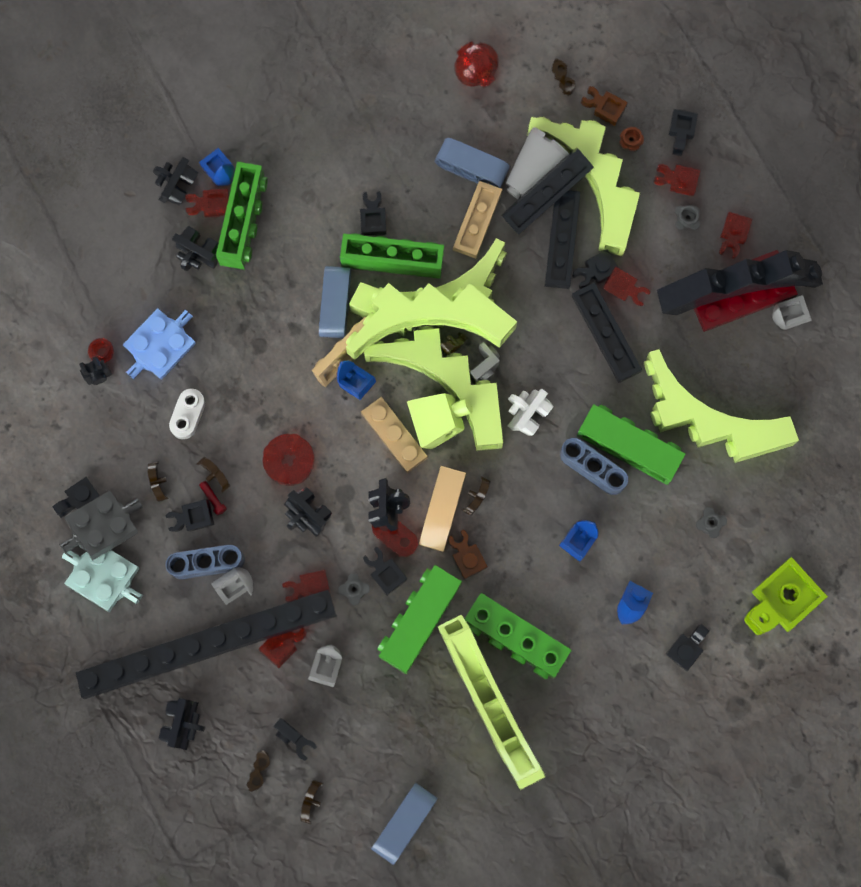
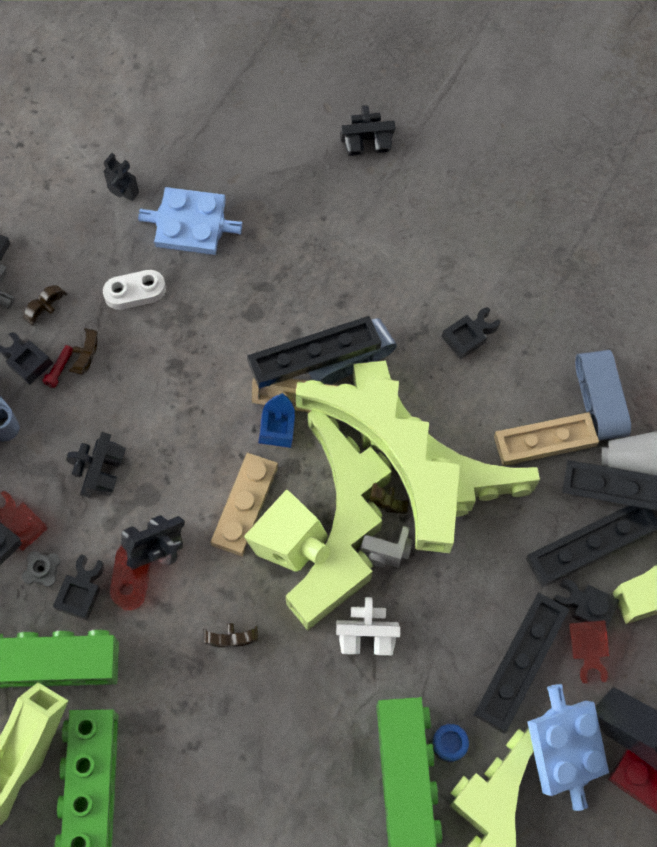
camera: 55 degrees right, 10 degrees down
clear red plate [88,338,114,362] -> none
black hips [172,226,219,271] -> none
clear red plate [185,189,229,217] -> none
blue plate [199,148,235,186] -> none
bright green brick [216,161,268,270] -> none
clear red plate [263,434,315,486] -> none
bright green brick [340,234,444,279] -> none
tan slope [419,466,466,552] -> none
reddish brown plate [448,530,488,580] -> none
blue plate [559,520,599,561] -> none
sand blue beam [560,438,628,495] -> none
none -> black plate [247,316,382,389]
none -> blue tile [432,724,469,762]
none -> light blue plate [527,684,609,811]

